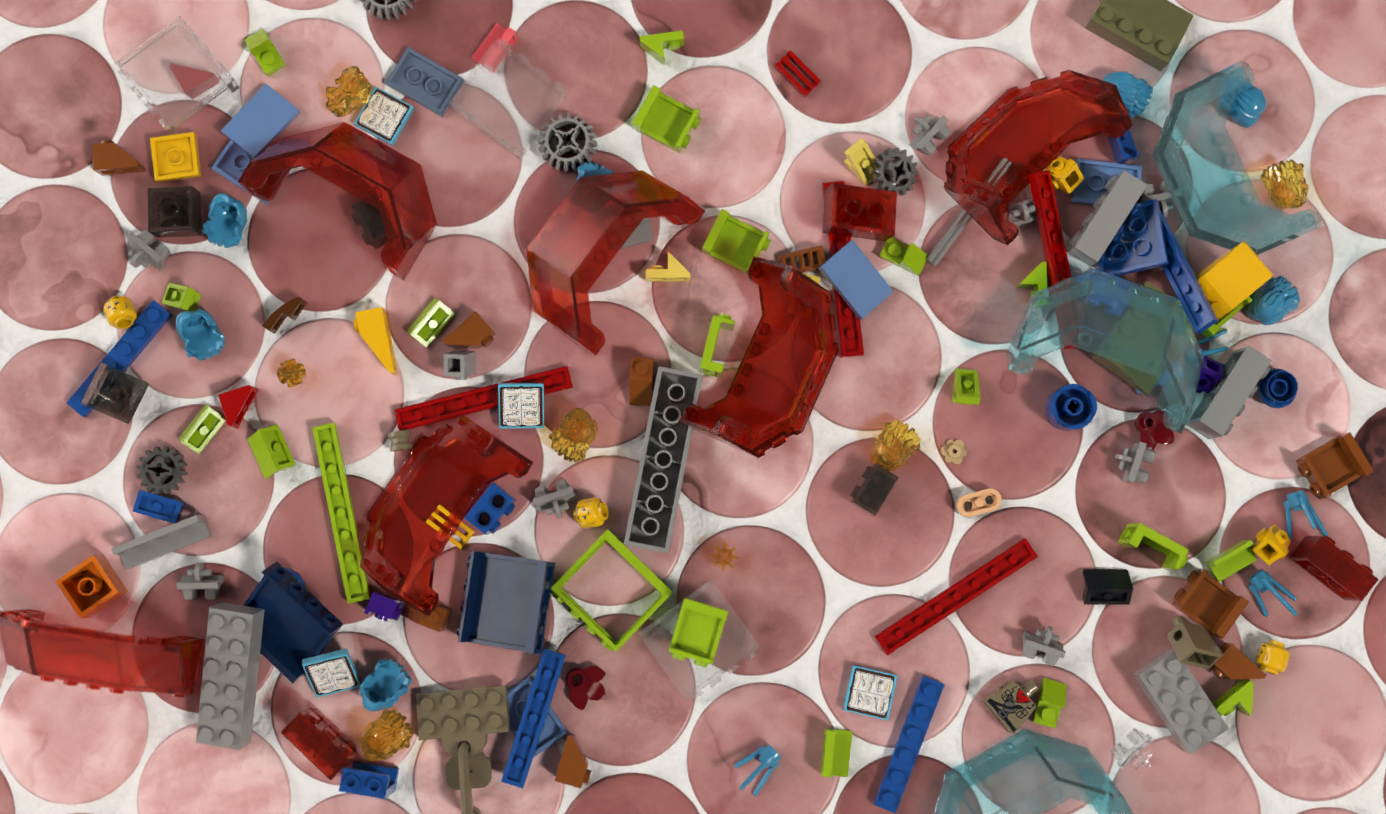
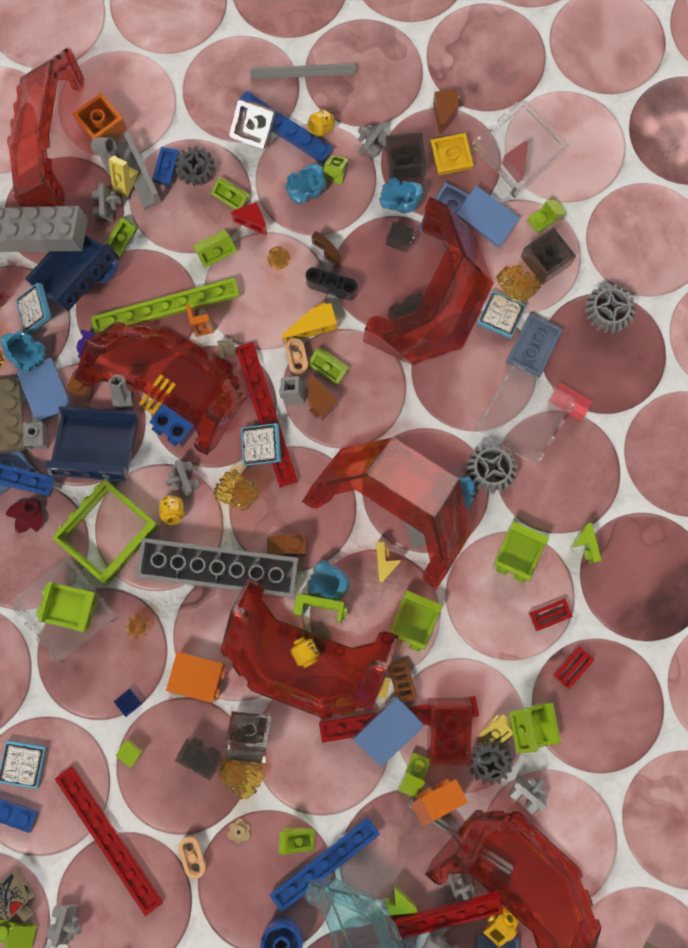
camera: 85 degrees right, 5 degrees down
none -> medium blue tile [16,357,72,422]
none -> light grey brick [23,420,48,450]
none -> light grey piece [91,137,117,175]
none -> lime slope [104,217,137,259]
none -> light grey piece [108,374,134,409]
none -> light yellow slope [109,156,138,197]
none -> clear blue tile [114,689,142,717]
none -> lime slope [115,739,144,769]
none -> orange panel [166,652,227,703]
none -> orange panel [186,304,214,337]
none -> clear smoke brick [225,711,272,764]
none -> light grey axle [250,63,356,79]
none -> blue plate [269,816,380,913]
none -> light nougat plate [286,338,308,376]
none -> yellow head [291,637,320,668]
none -> black beam [305,267,358,301]
none -> dark azure hair [307,559,350,601]
none -> clear smoke brick [386,221,415,252]
none -> orange brick [411,779,468,827]
none -> lime panel [509,703,561,754]
none -> clear smoke brick [520,228,577,285]
none -> red tile [528,599,573,631]

